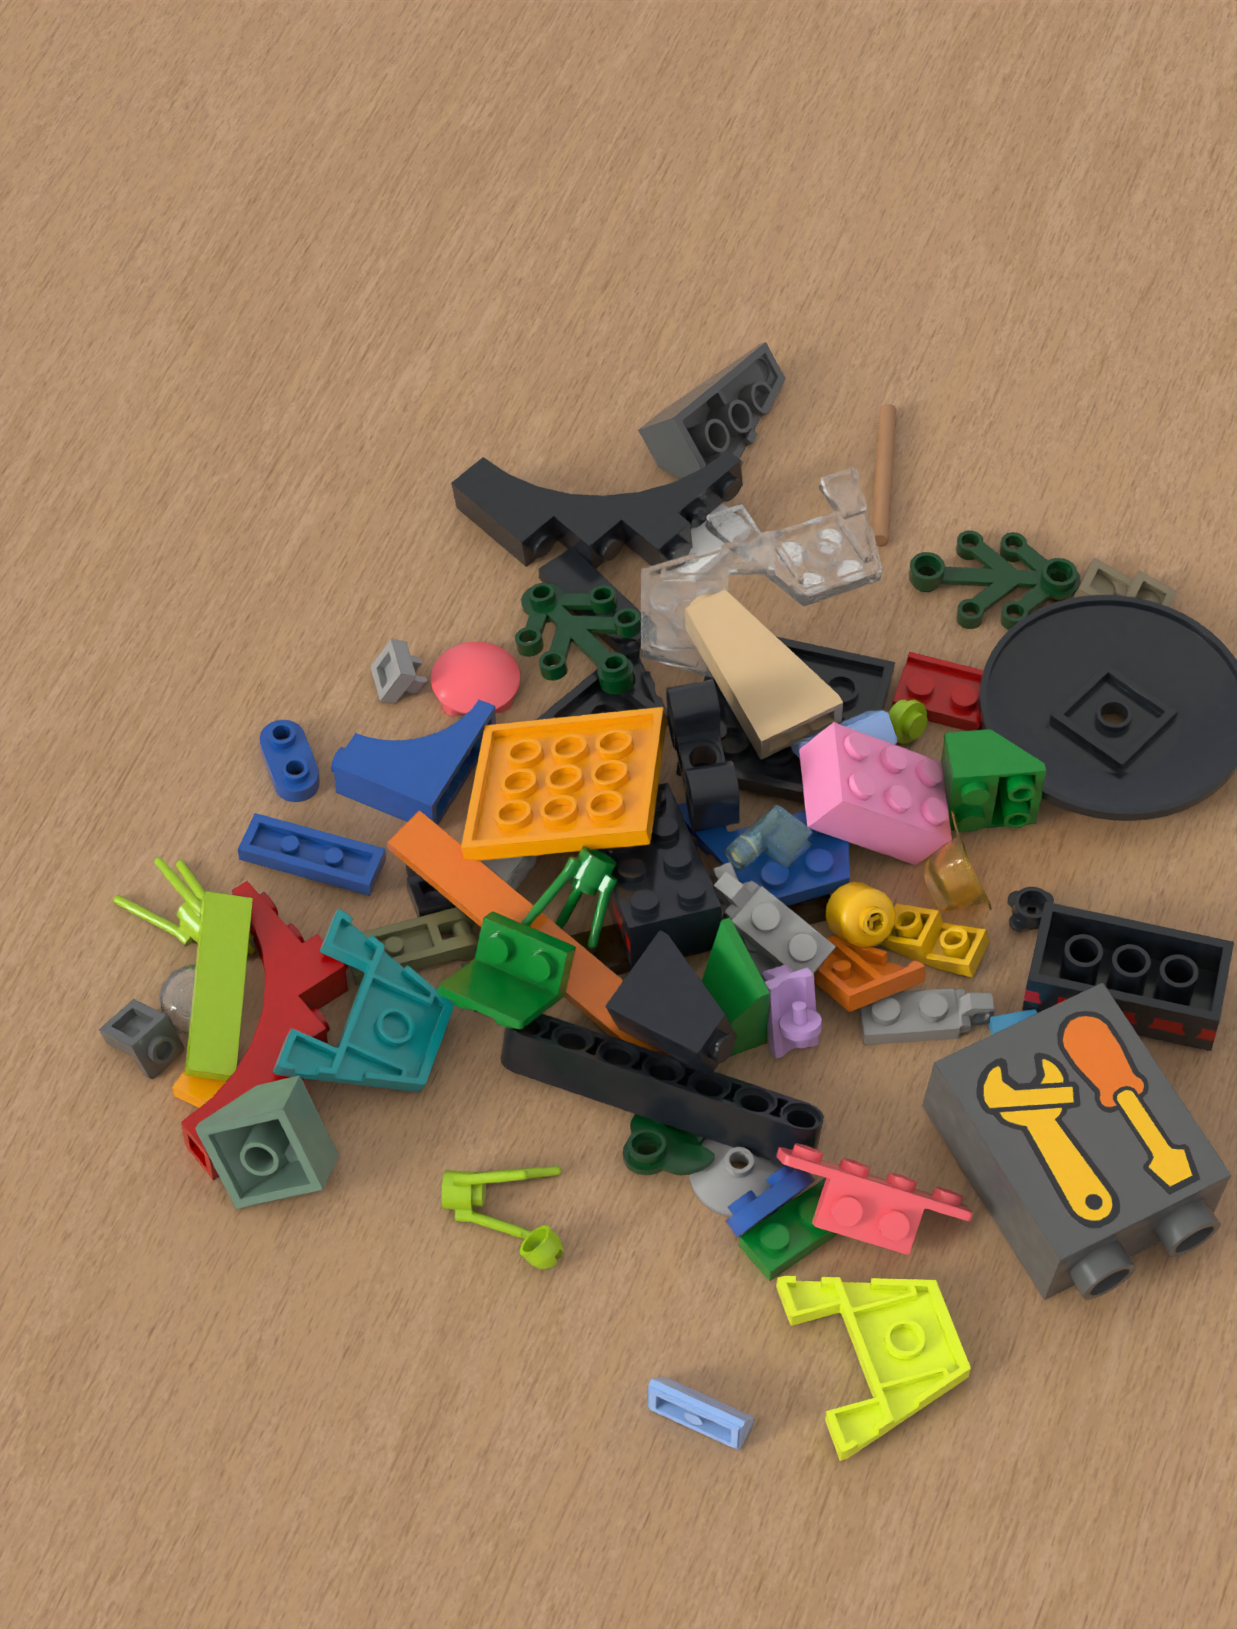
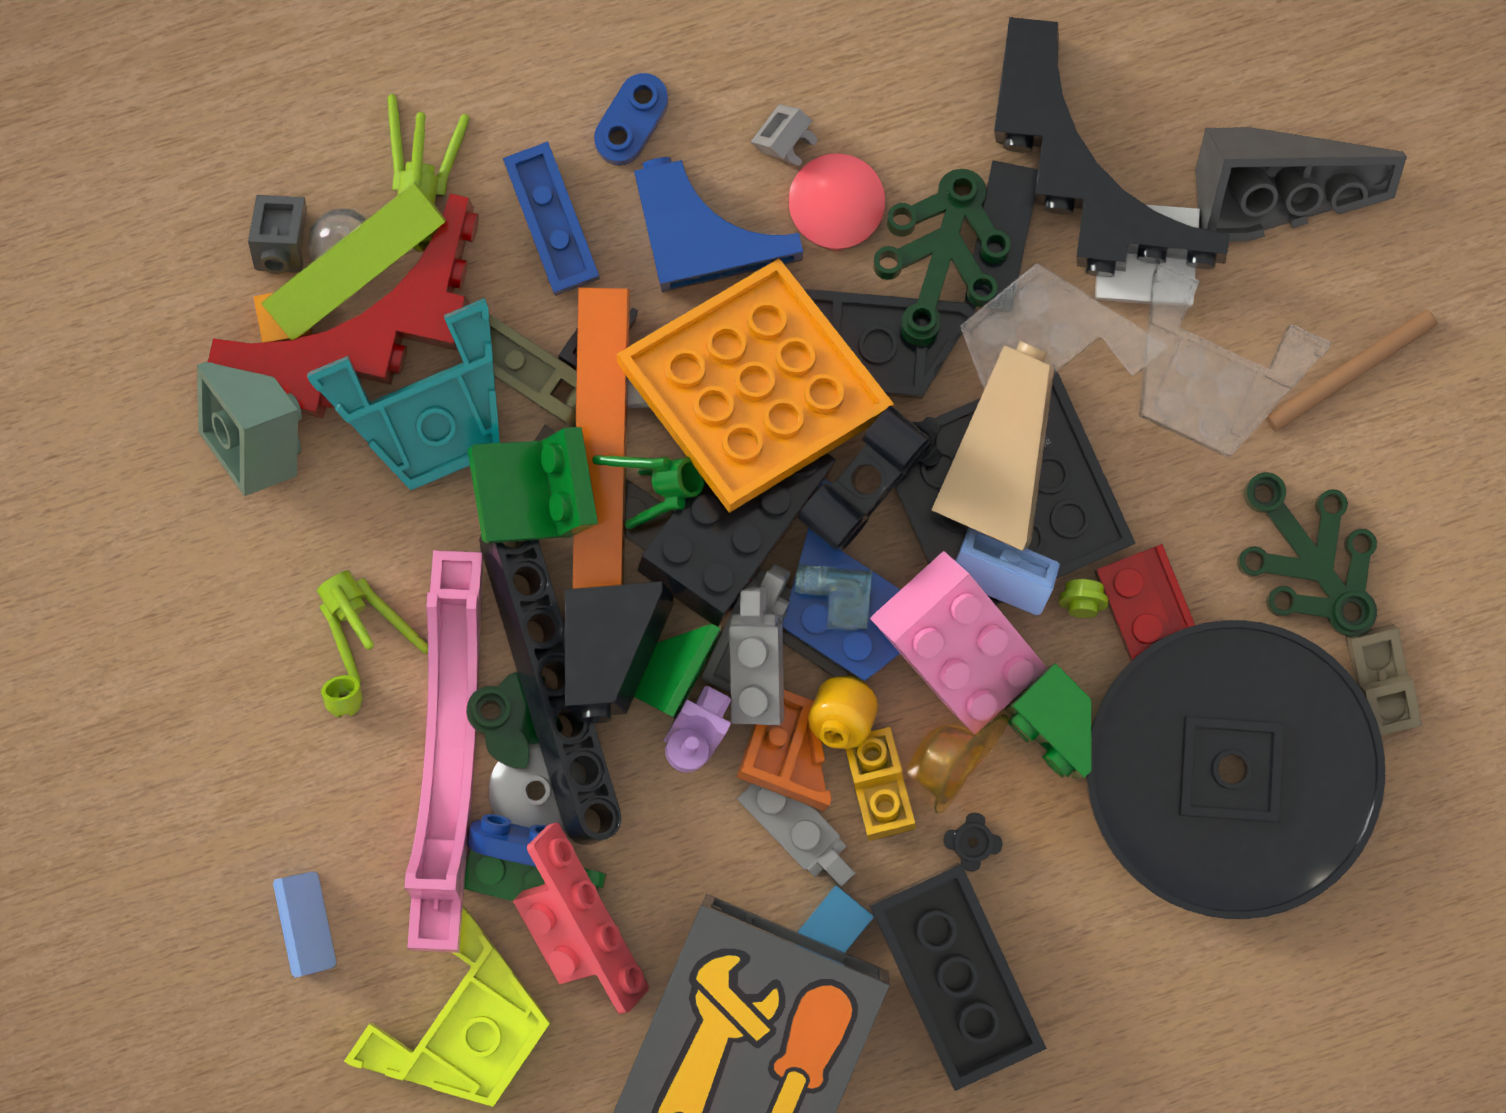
camera: 55 degrees right, 30 degrees up
none -> bright pink slope [404,550,483,953]

